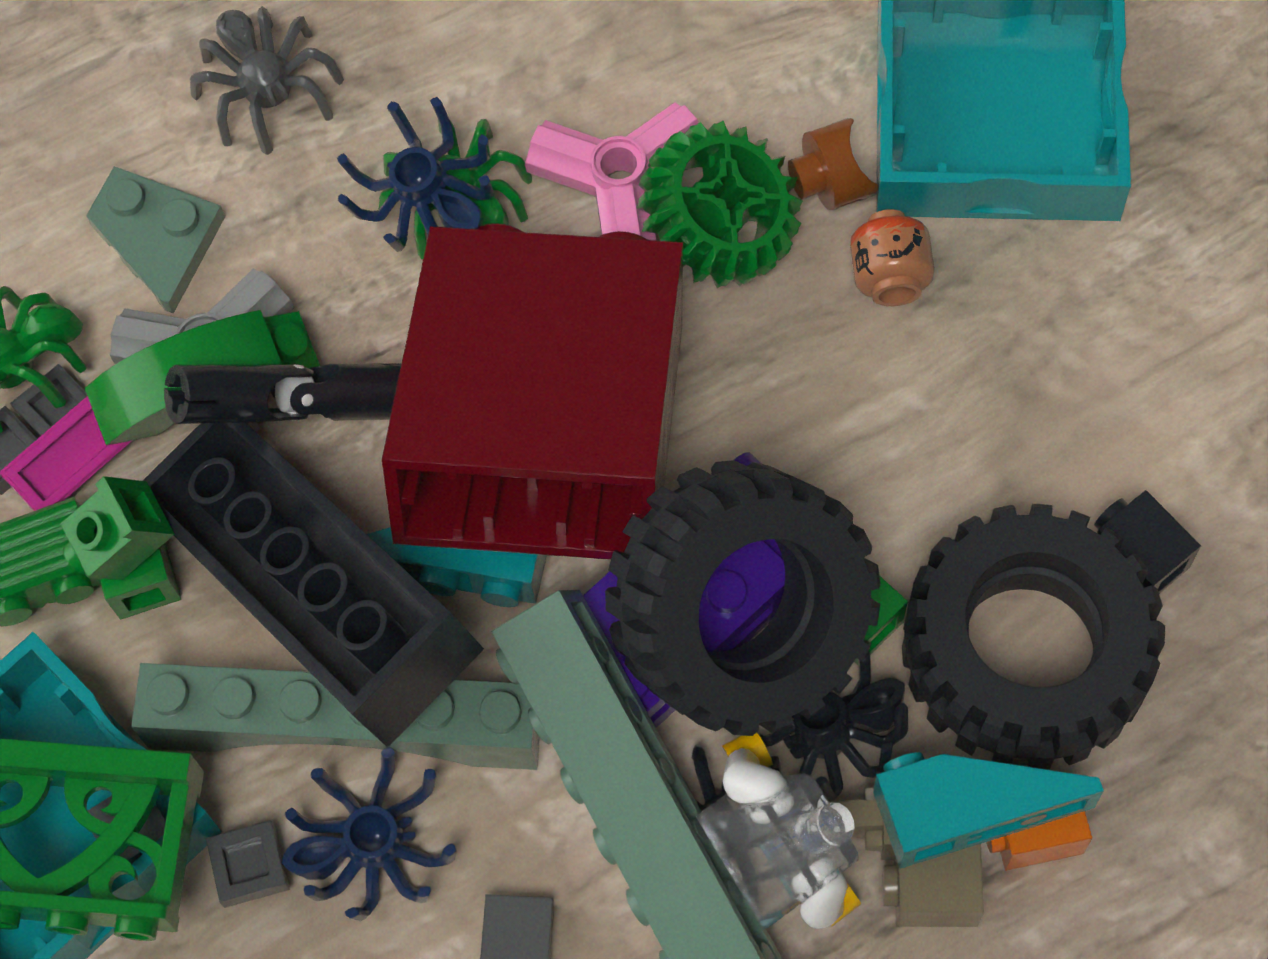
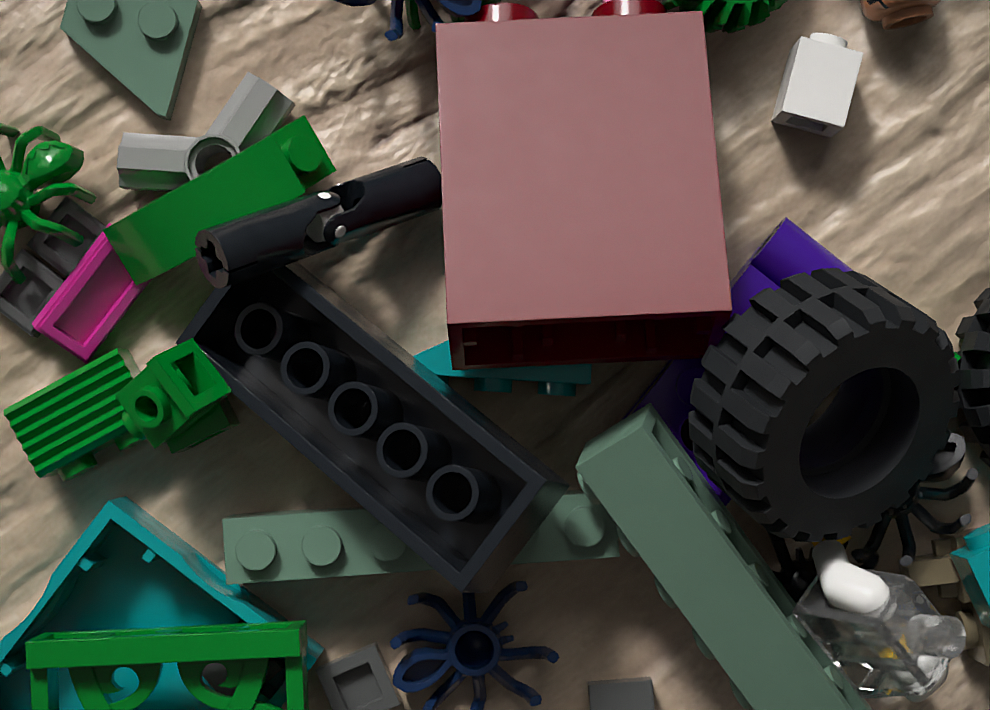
camera: 15 degrees left, 20 degrees up
none -> white brick [771,33,863,137]

